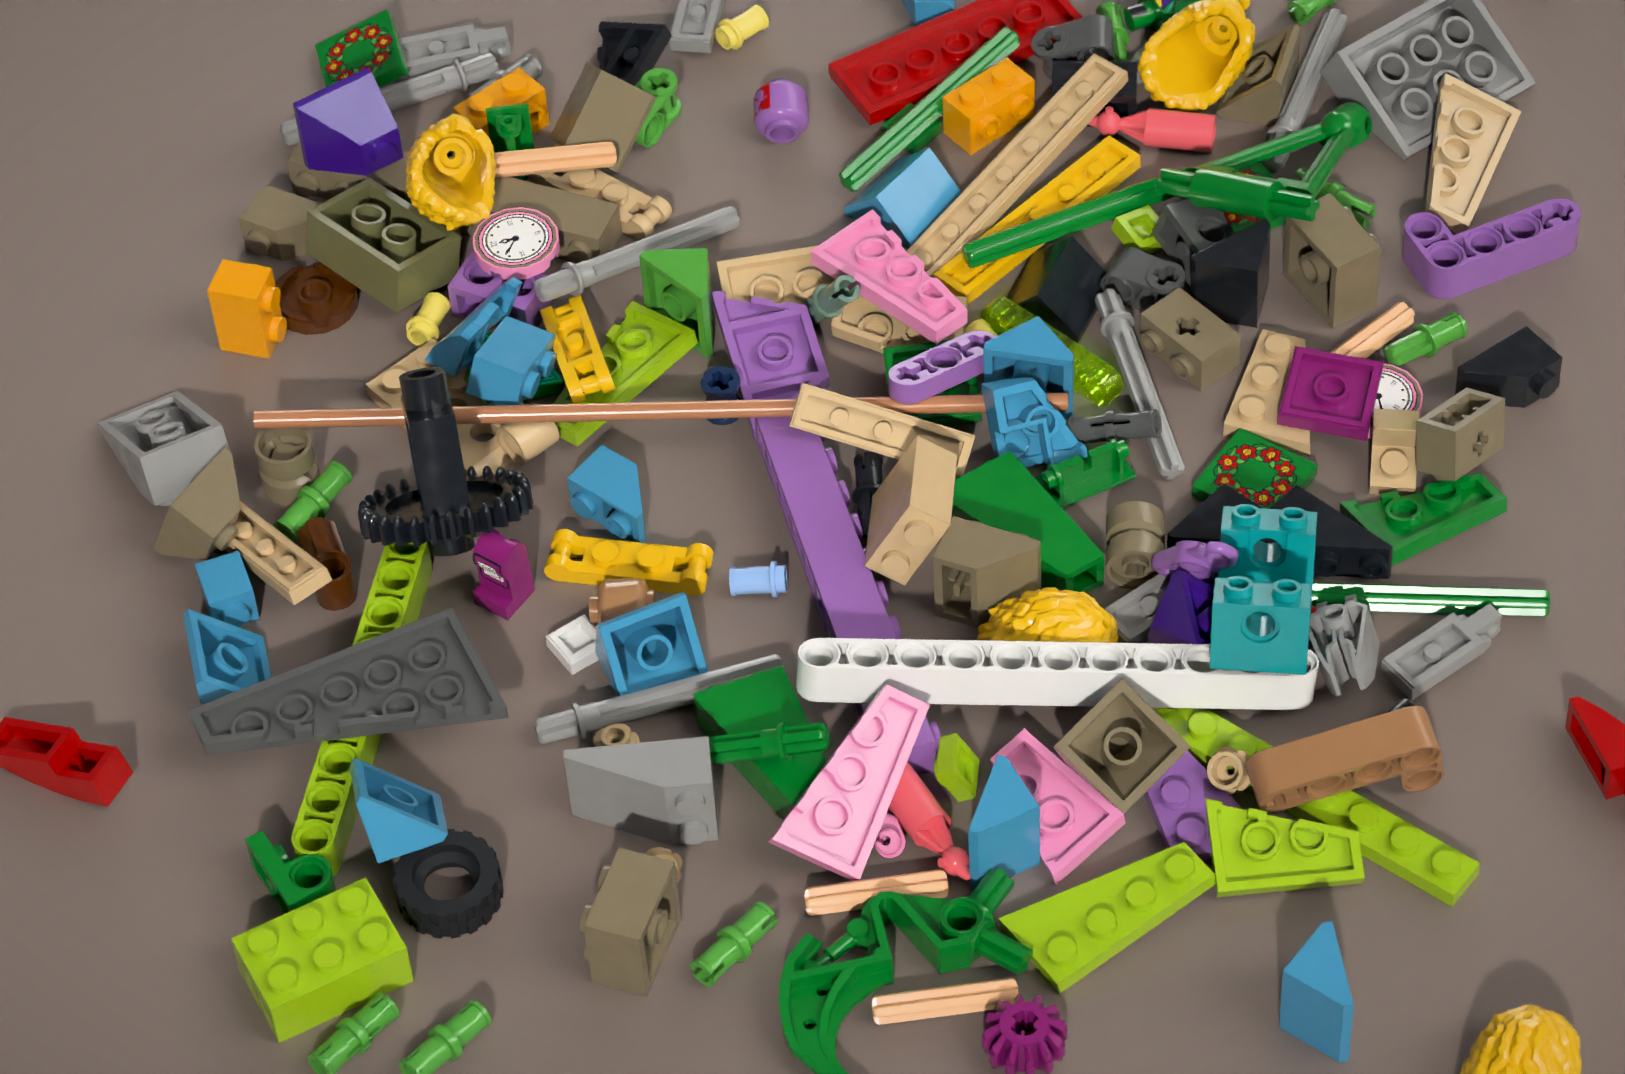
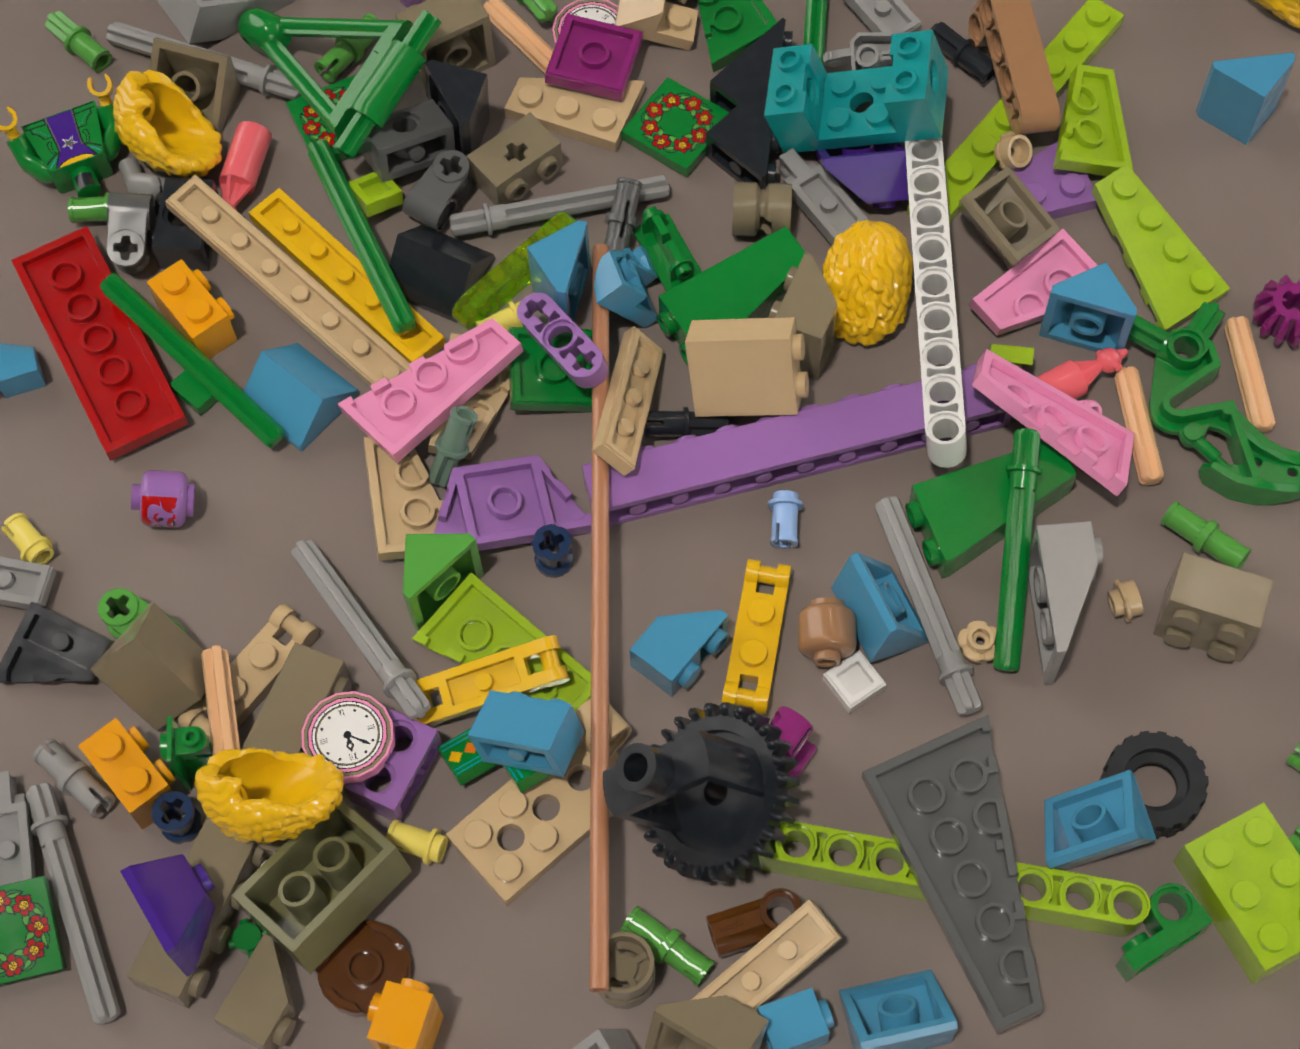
camera: 90 degrees left, 15 degrees up
dark azure slope [425,277,522,377] -> none
medium lavender piece [1151,540,1239,579] -> none

